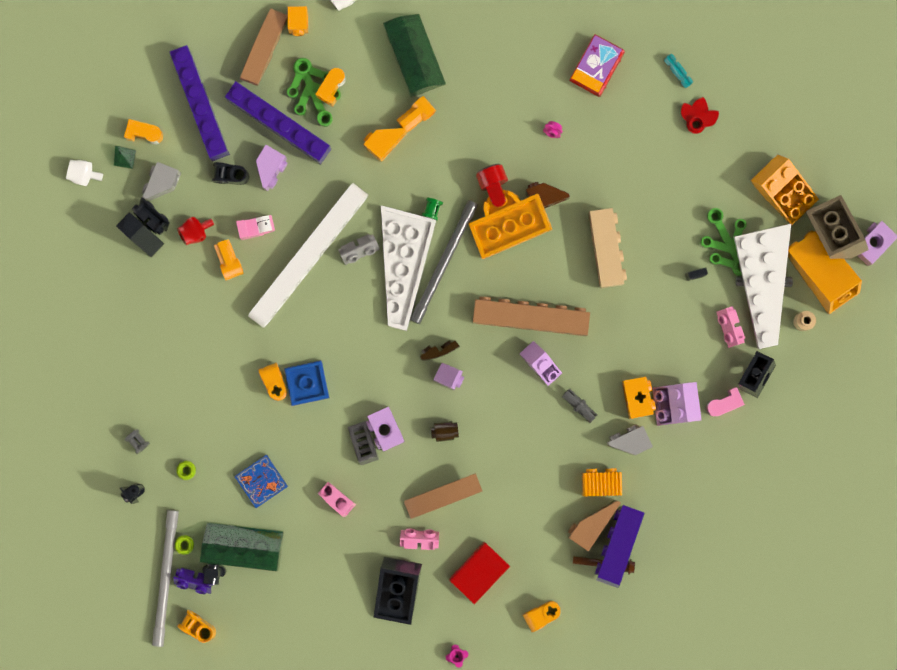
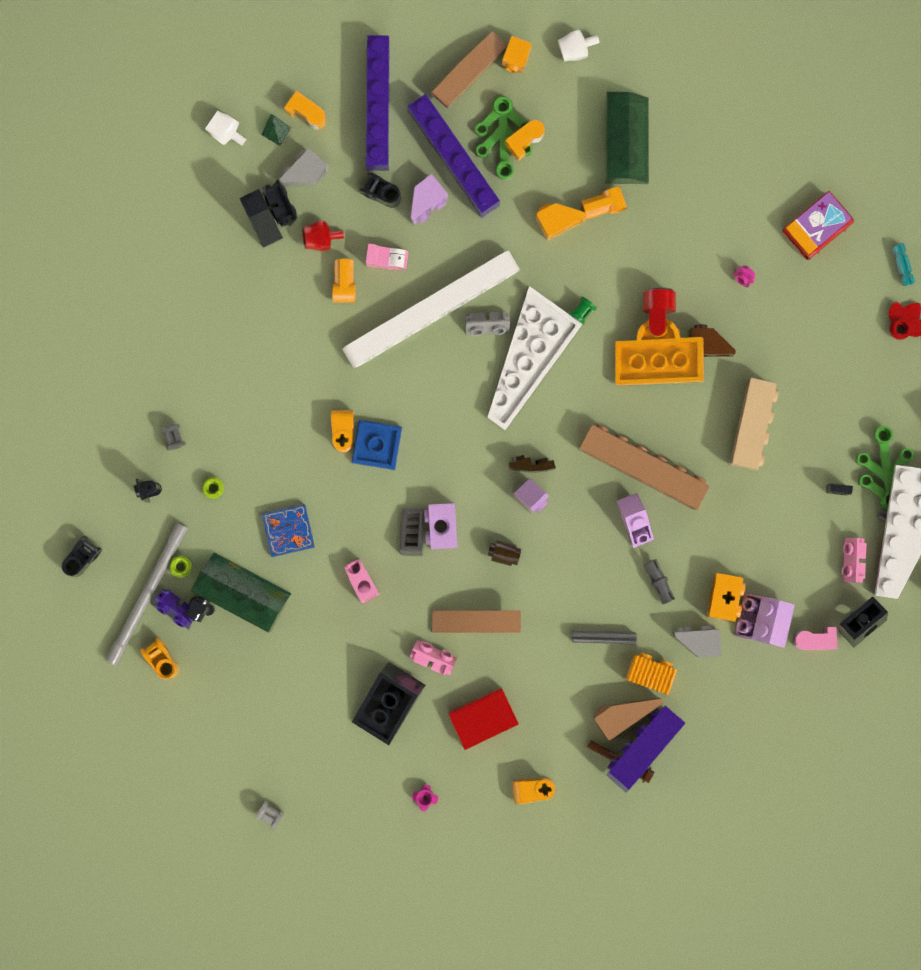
camera: 20 degrees right, 0 degrees up
dark grey piece [410,200,478,325] -> none
none -> black piece [62,535,103,577]
none -> dark grey axle [571,631,637,644]

